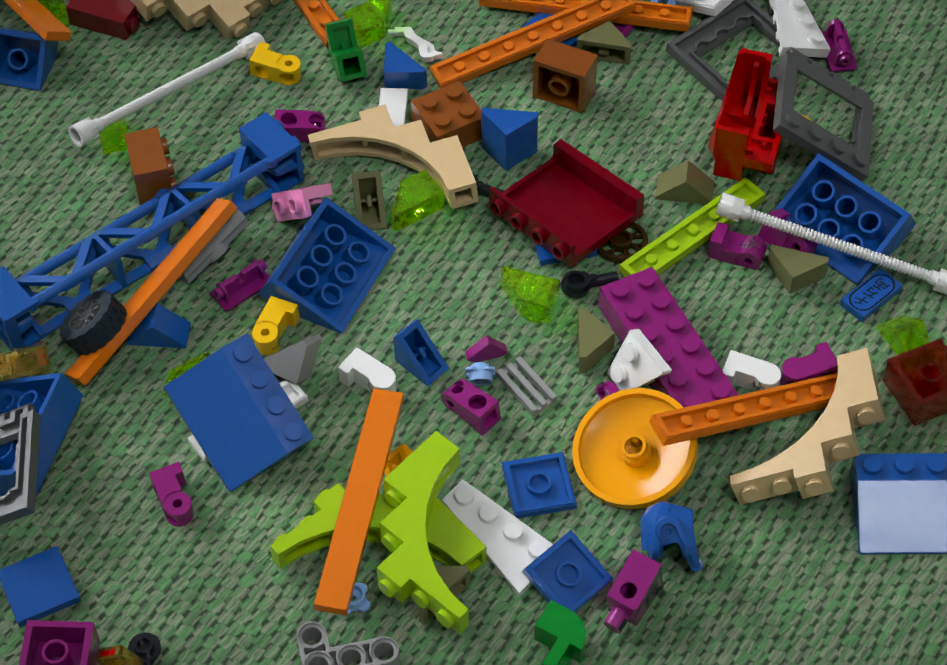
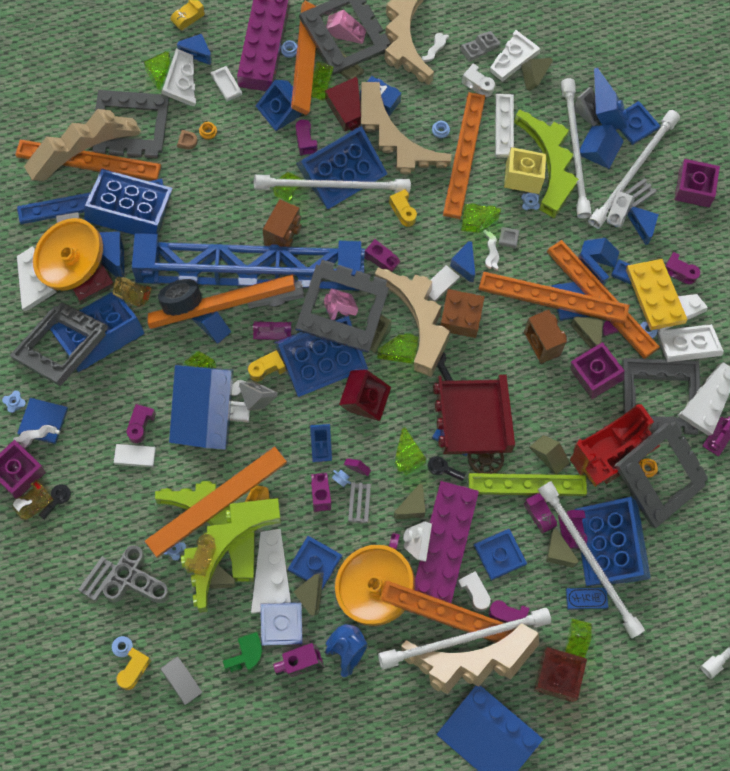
camera: 35 degrees right, 15 degrees up
green brick [324,18,367,82] -> none
white leg [338,347,397,394] -> none
blue slope [481,108,538,171] -> none
none -> white hair [13,425,60,448]
none -> white tile [114,444,156,467]
none -> clear yellow leg [184,534,216,577]
none -> olive slope [293,573,324,616]
none -> dark grey hinge [295,260,389,353]
none -> magenta leg [296,119,317,155]
none -> blue slope [296,126,388,209]
none -> dark red slope [339,369,391,421]
none -> white hose [378,608,551,670]
none -> blue tile [473,529,527,581]
none -> light grey tile [498,227,520,248]
none -> magenta brick [571,342,625,399]

